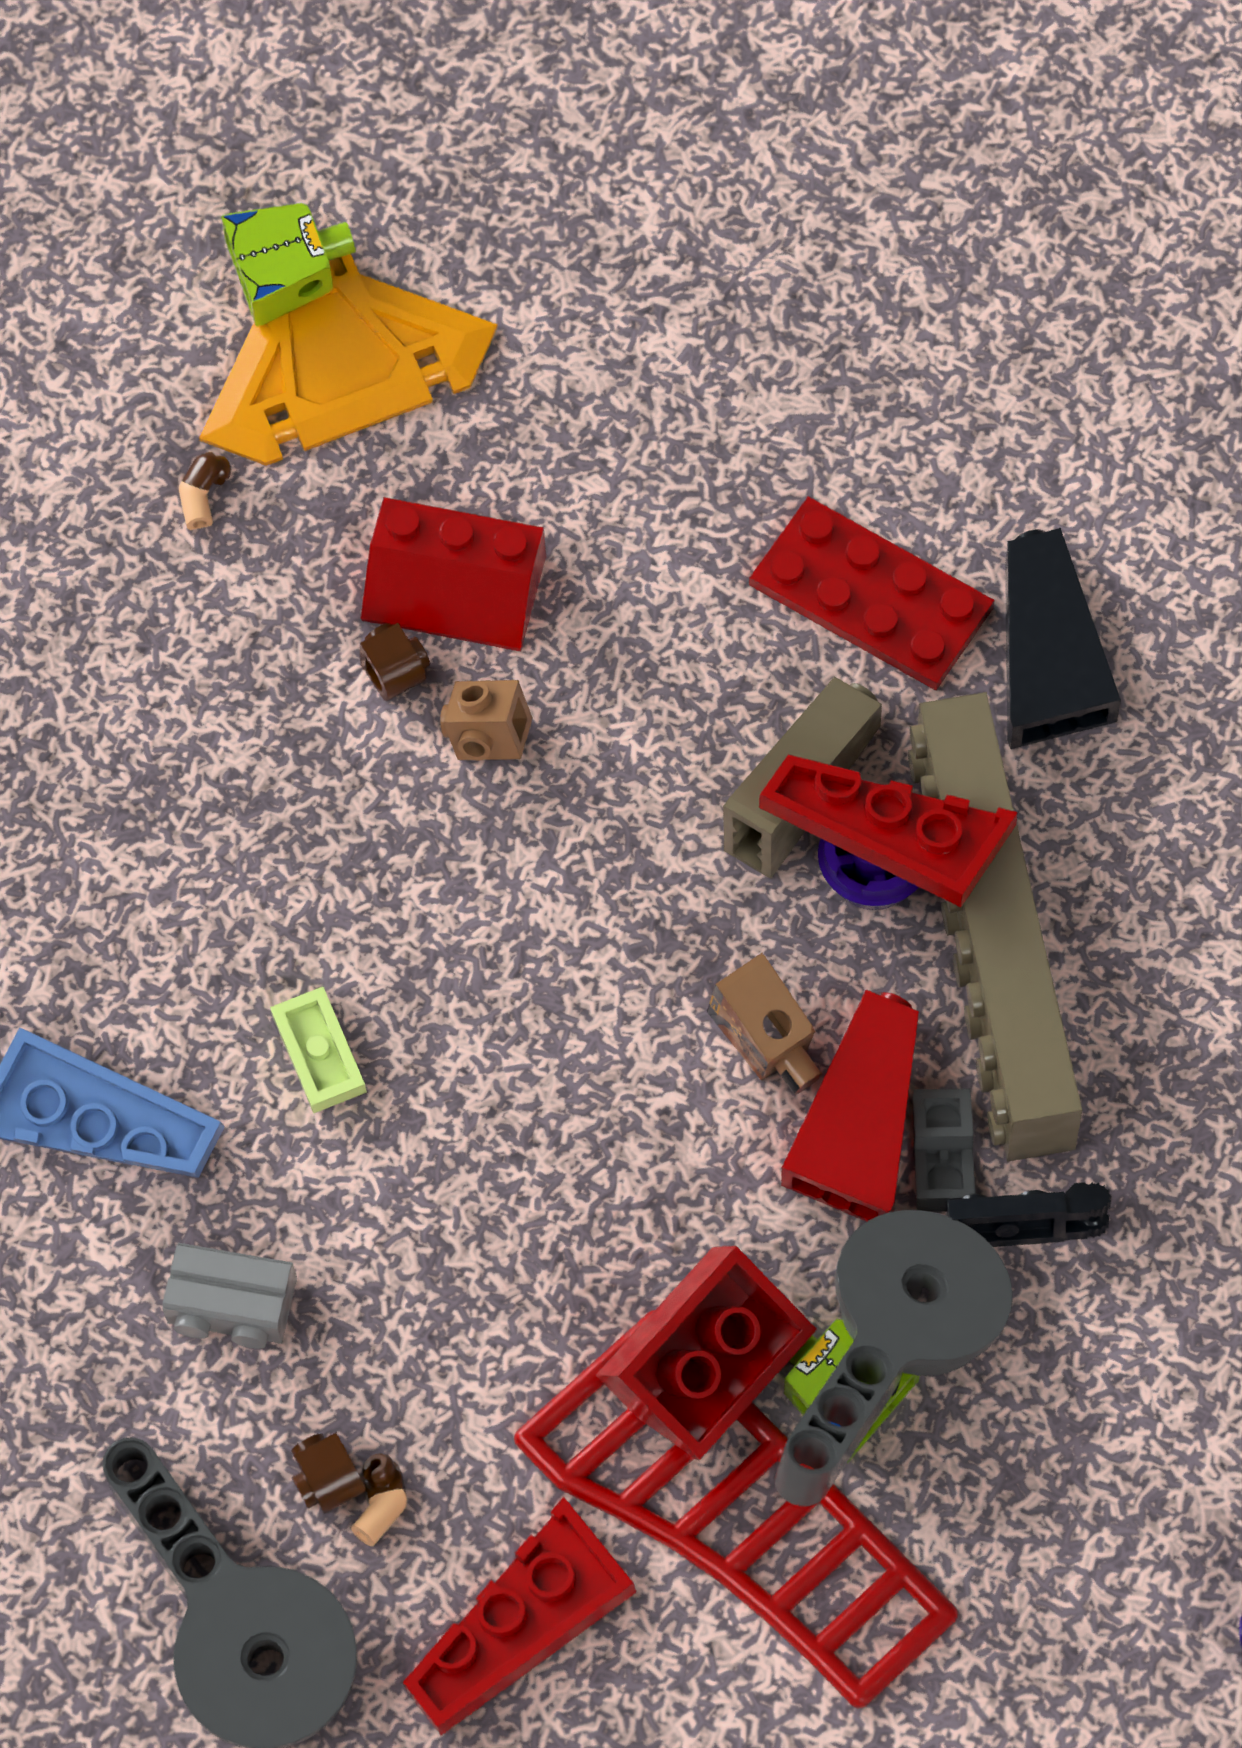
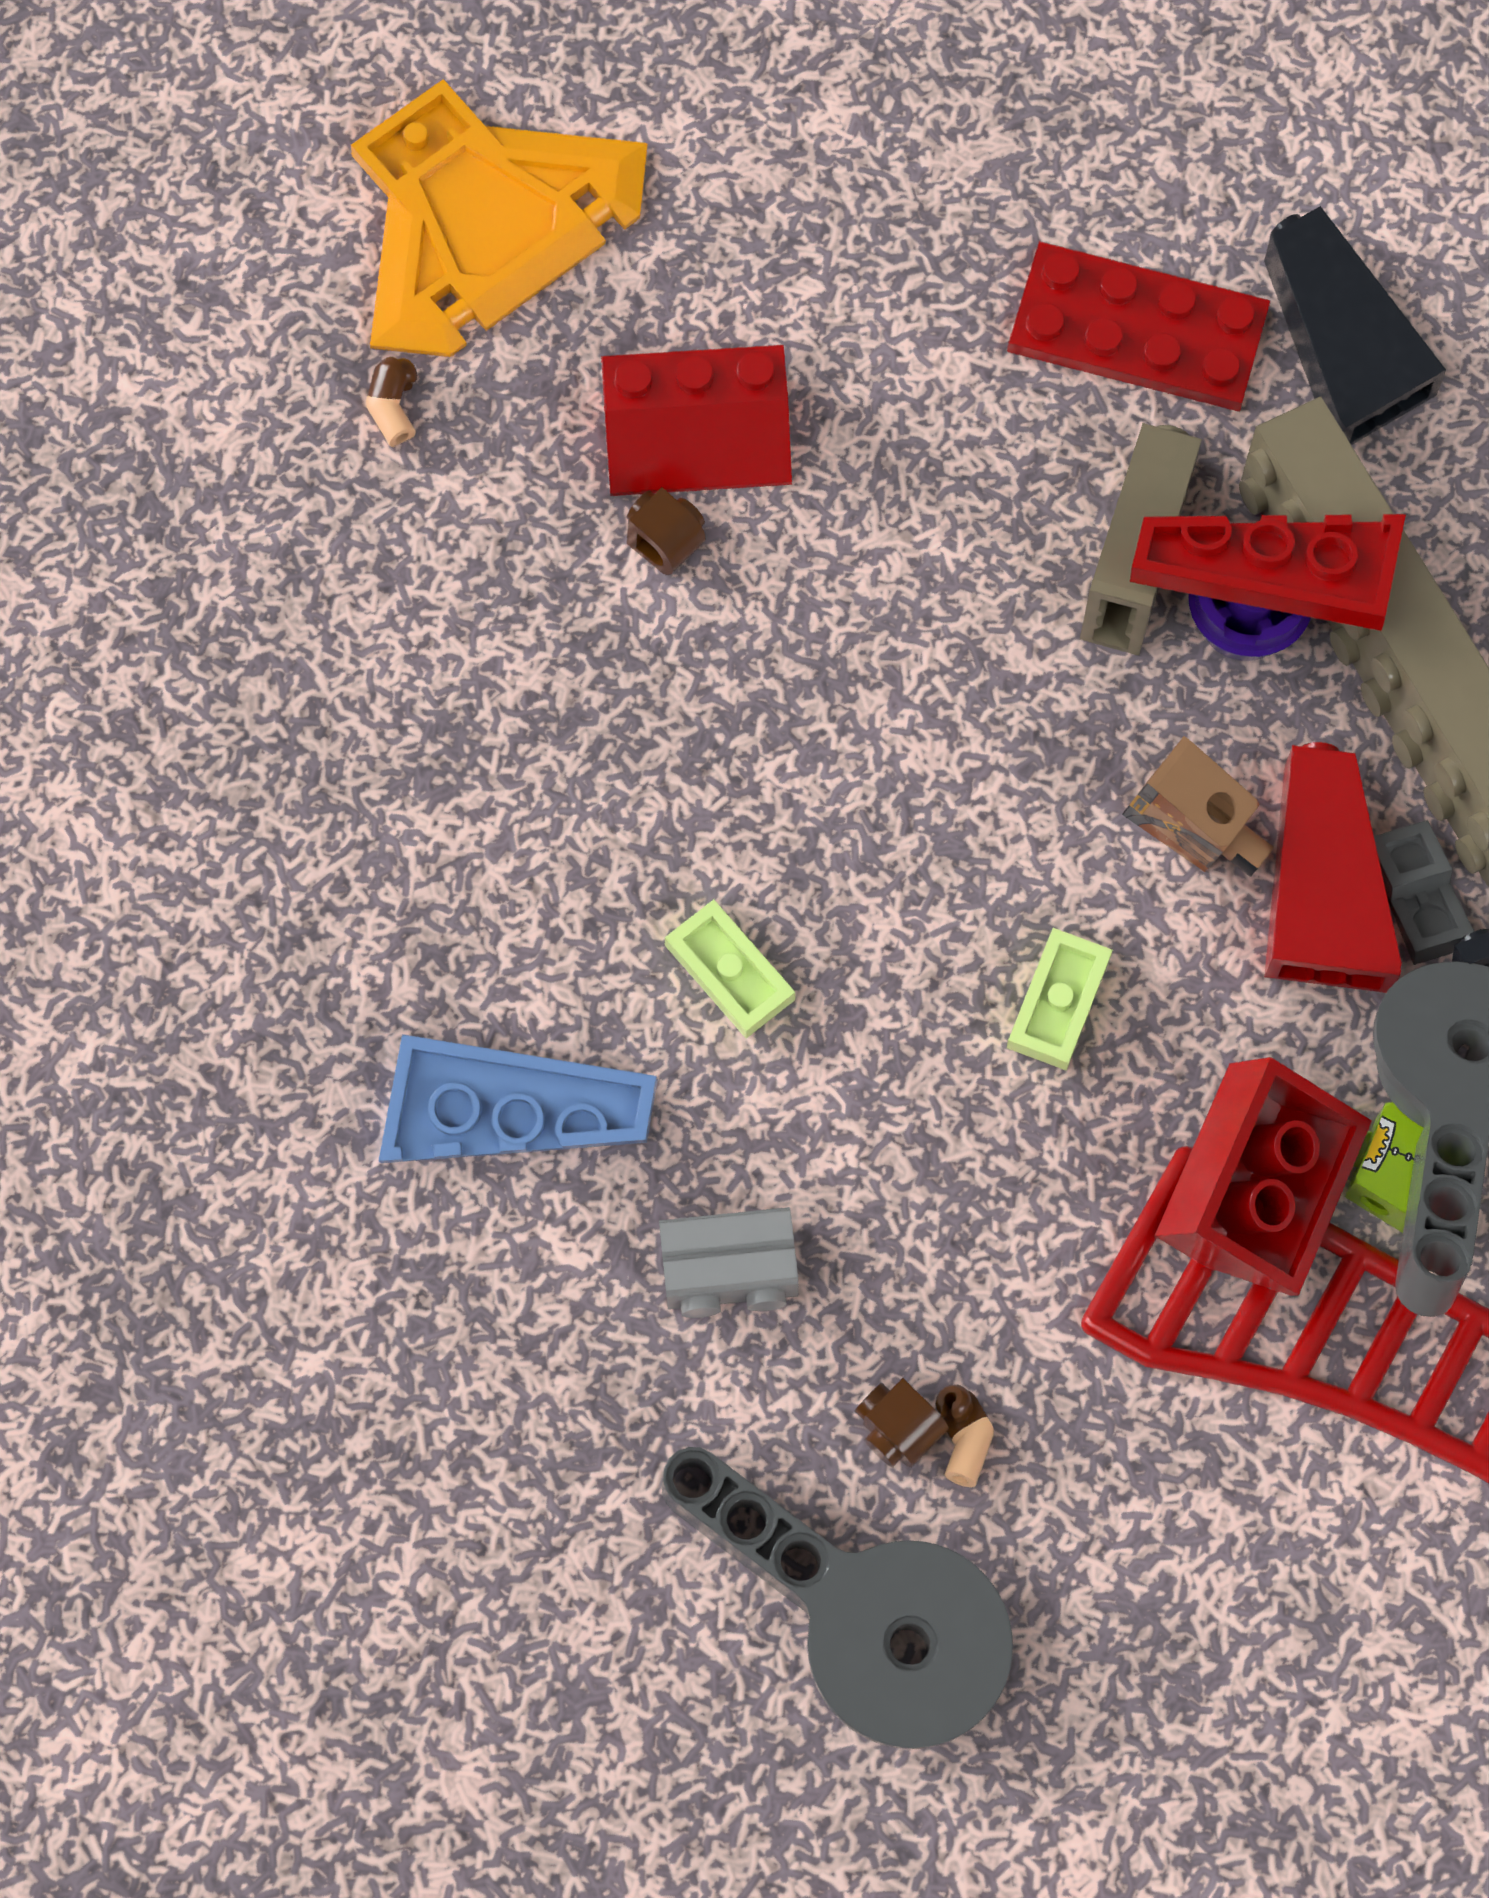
camera: 20 degrees left, 5 degrees up
lime torso [221,203,356,327] -> none
red wing [403,1496,637,1736] -> none
medium nougat brick [440,680,533,761] -> none
none -> yellowish green plate [1007,928,1113,1071]

